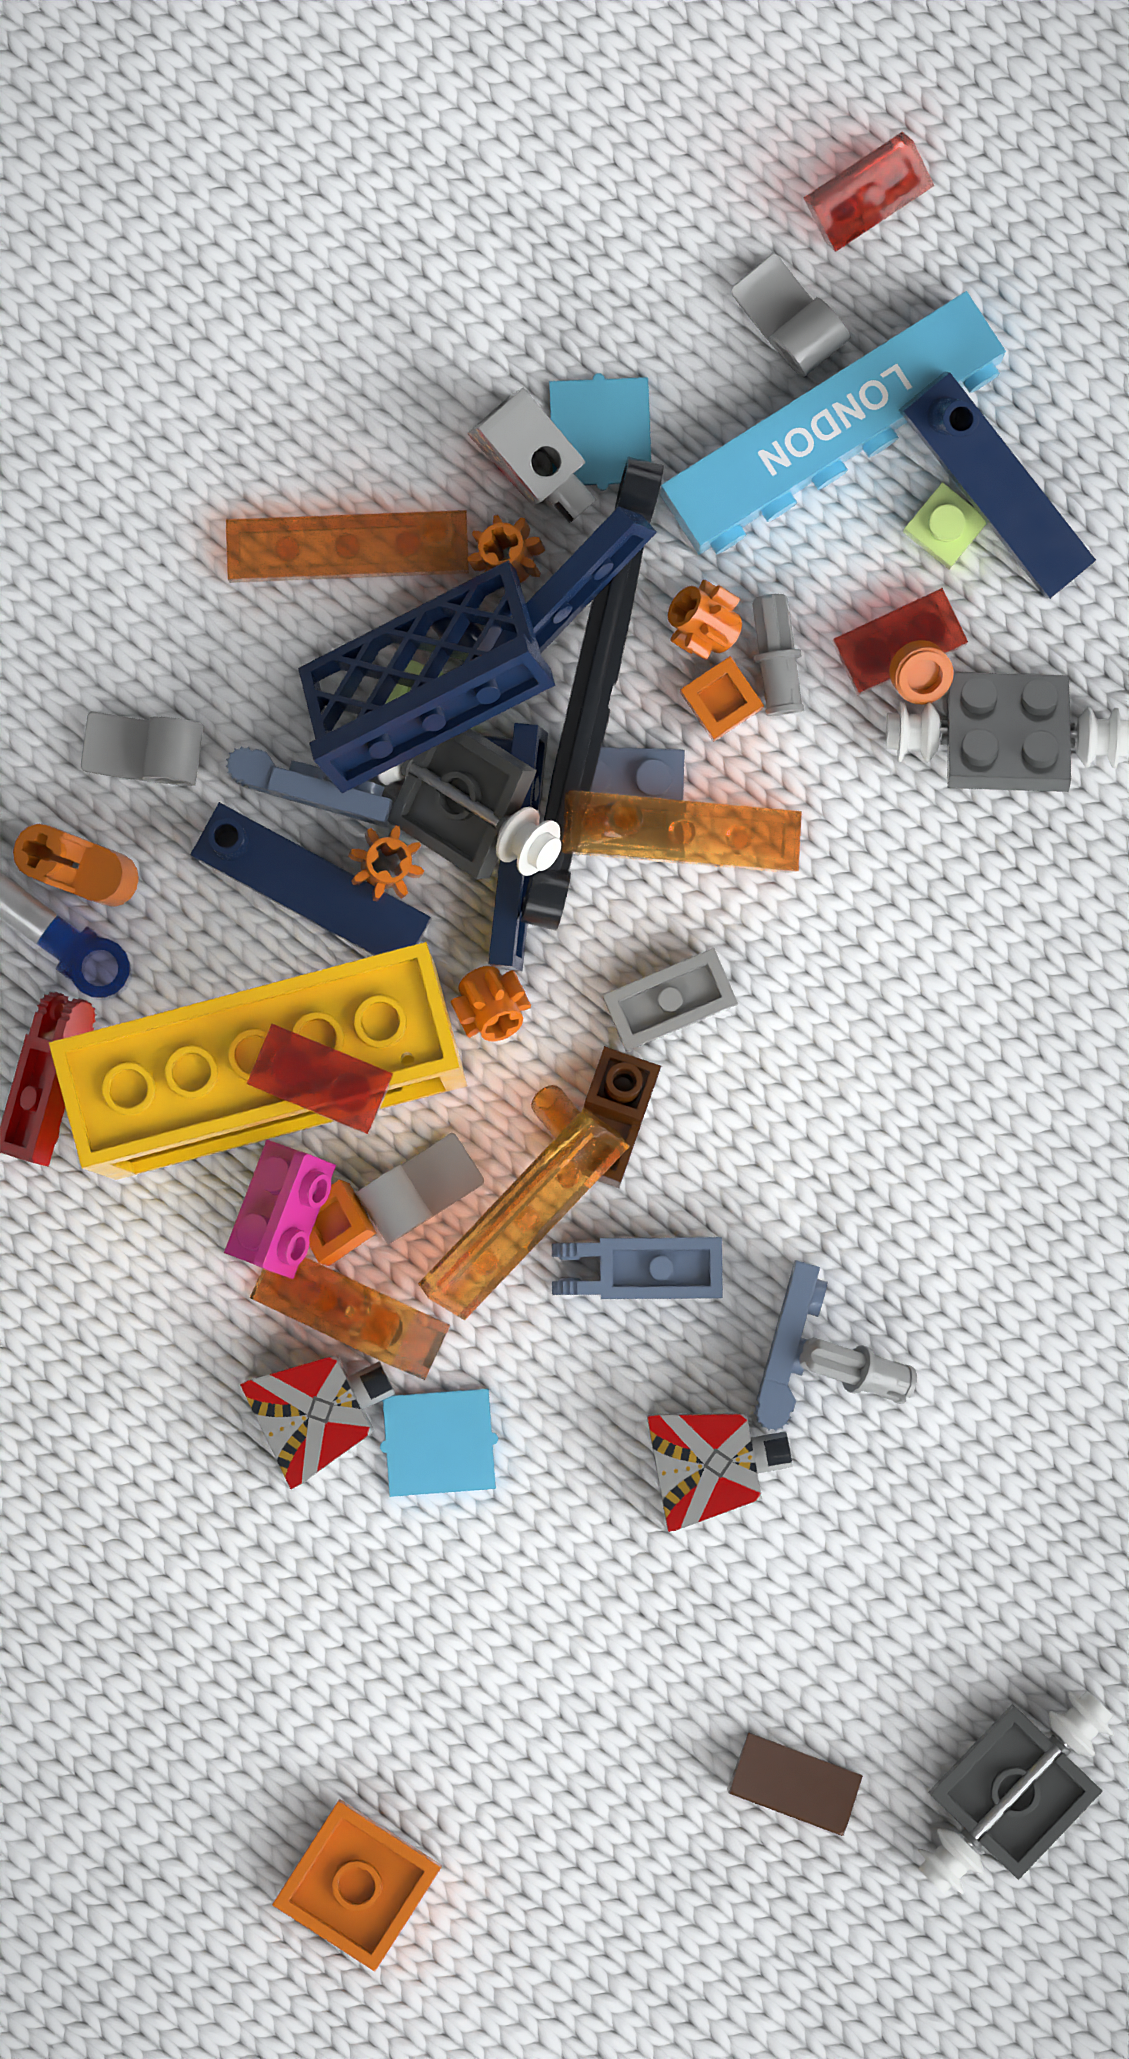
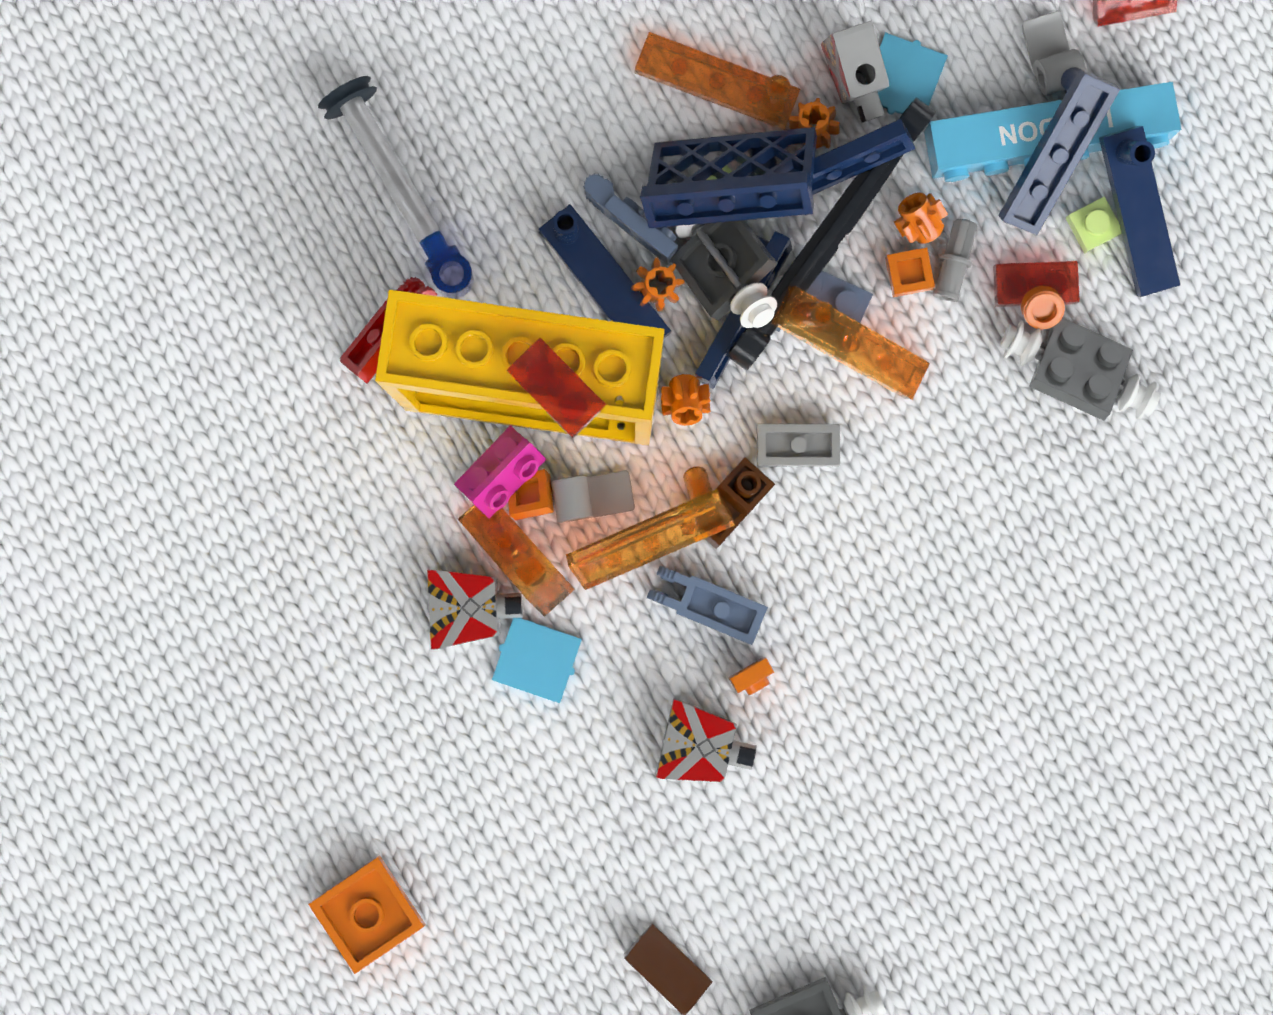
camera: 20 degrees right, 0 degrees up
orange piece [13,824,139,907] -> none
light grey panel [81,711,203,786] -> none
sand blue hinge [754,1260,828,1431] -> none
light grey axle [799,1337,917,1404] -> none
none -> orange plate [728,657,774,695]
none -> piece [999,67,1120,235]

